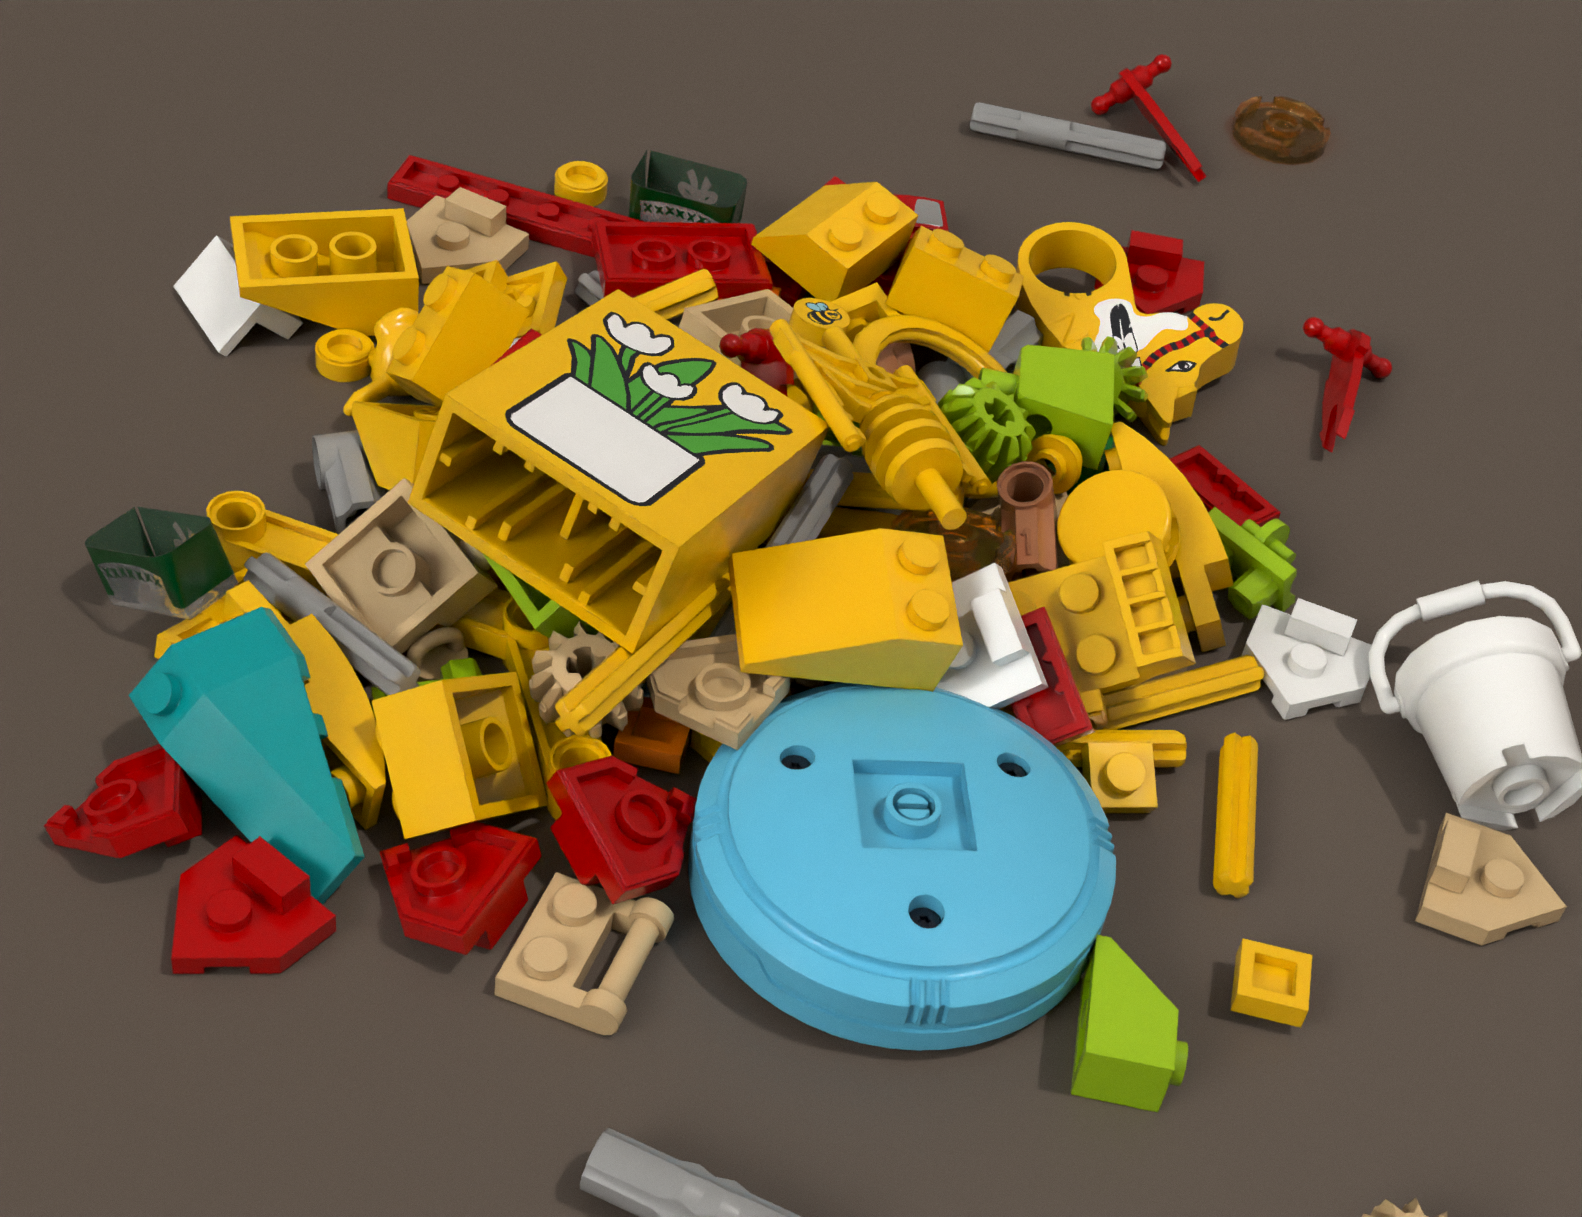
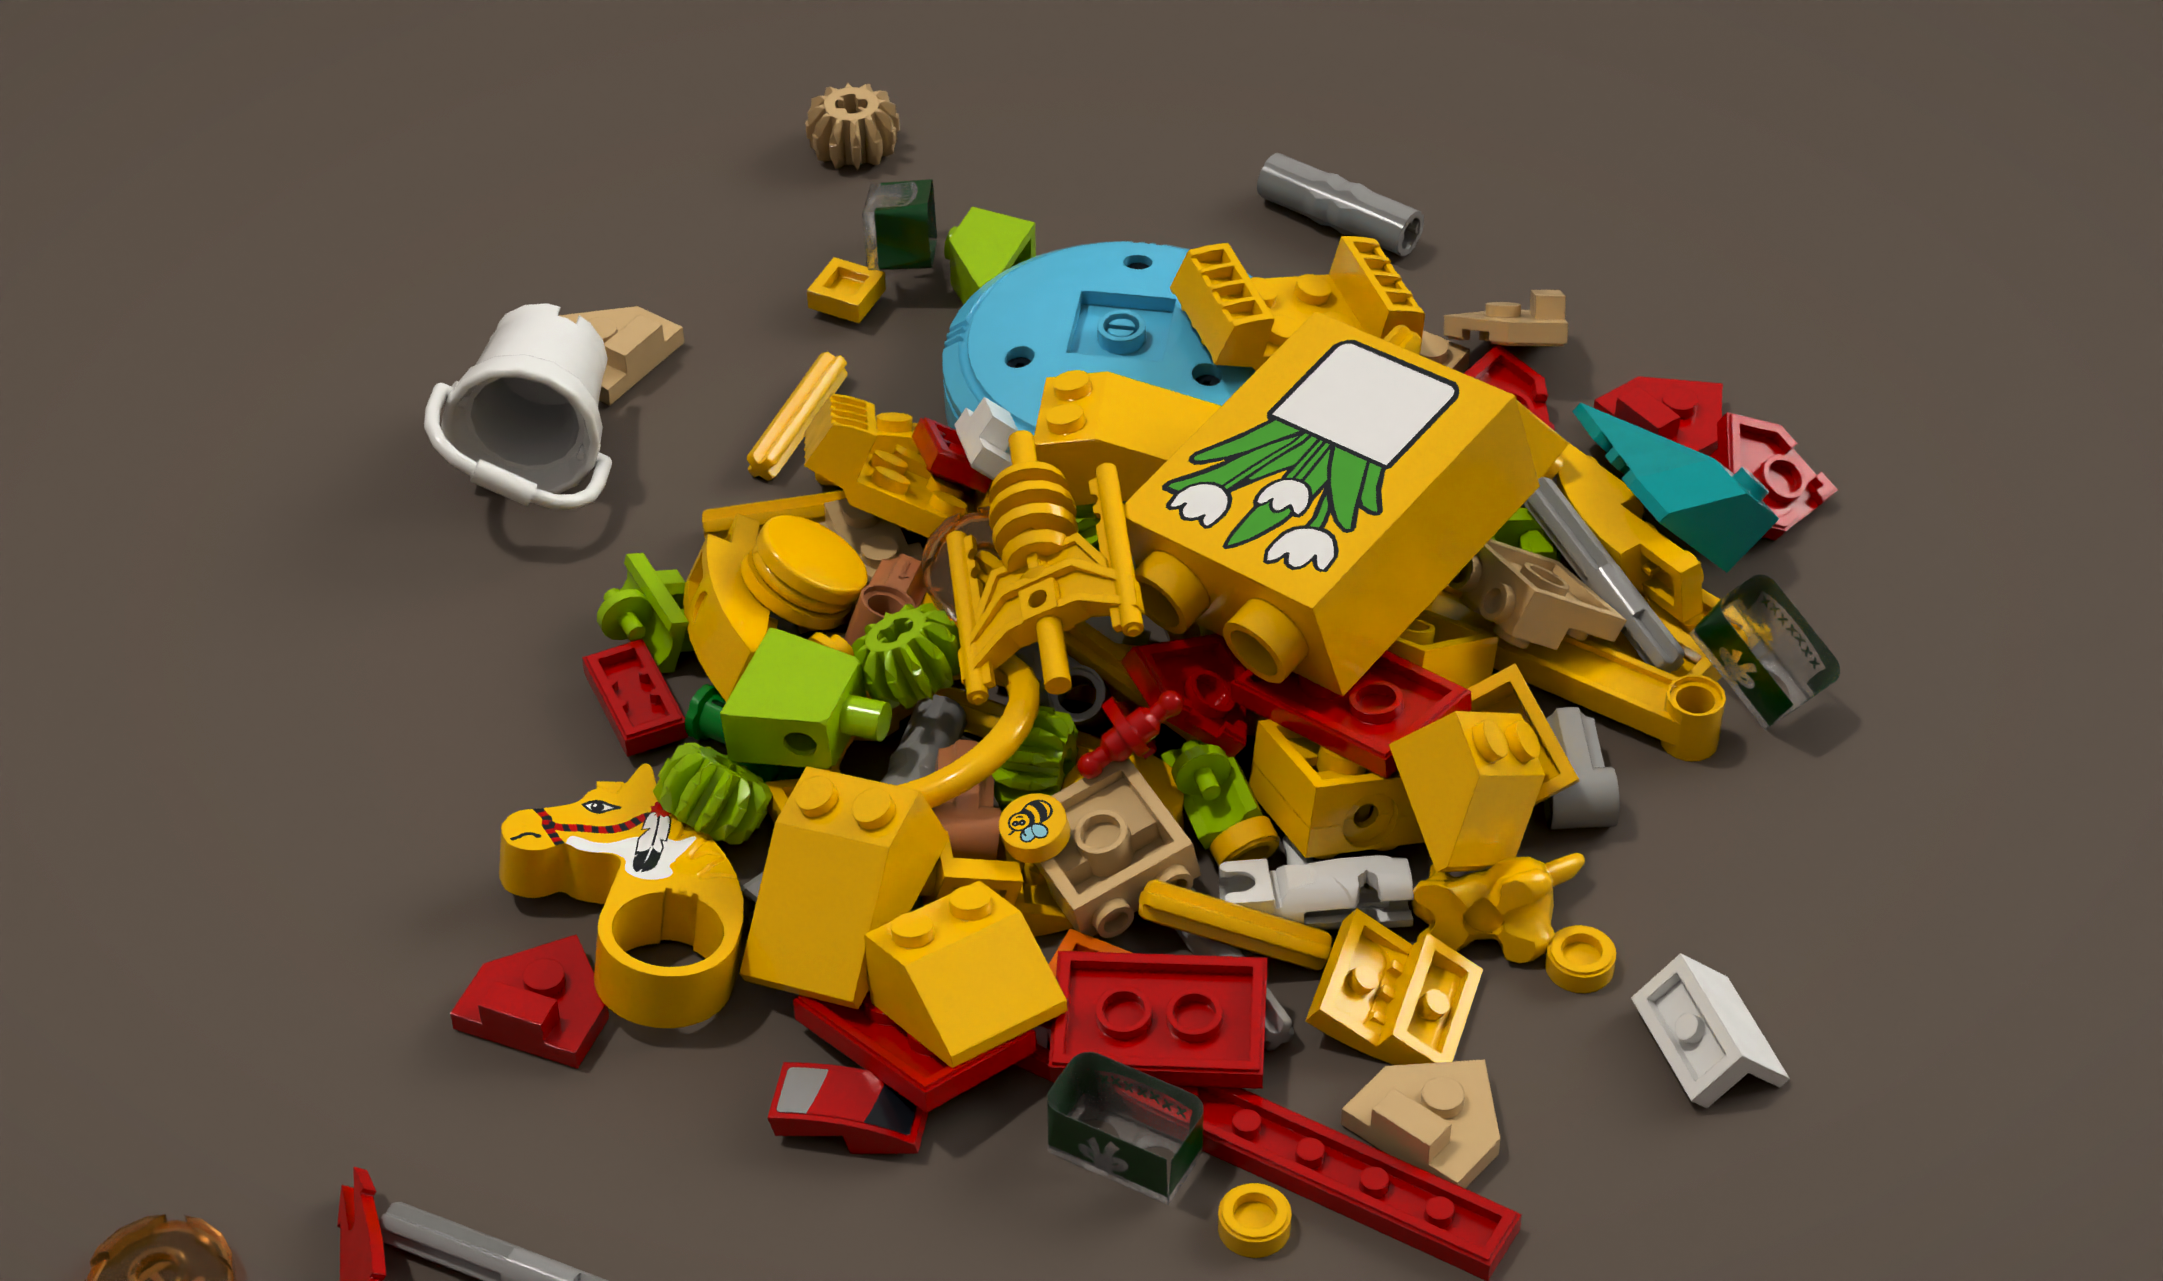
camera: 160 degrees left, 0 degrees up
yellow slope [230,208,419,336] -> none
white plate [1241,598,1371,720] -> none
red piece [1303,317,1392,453] -> none
none -> dark green piece [862,179,937,270]
none -> yellow plate [1170,236,1425,371]
none -> tan plate [1444,290,1568,346]

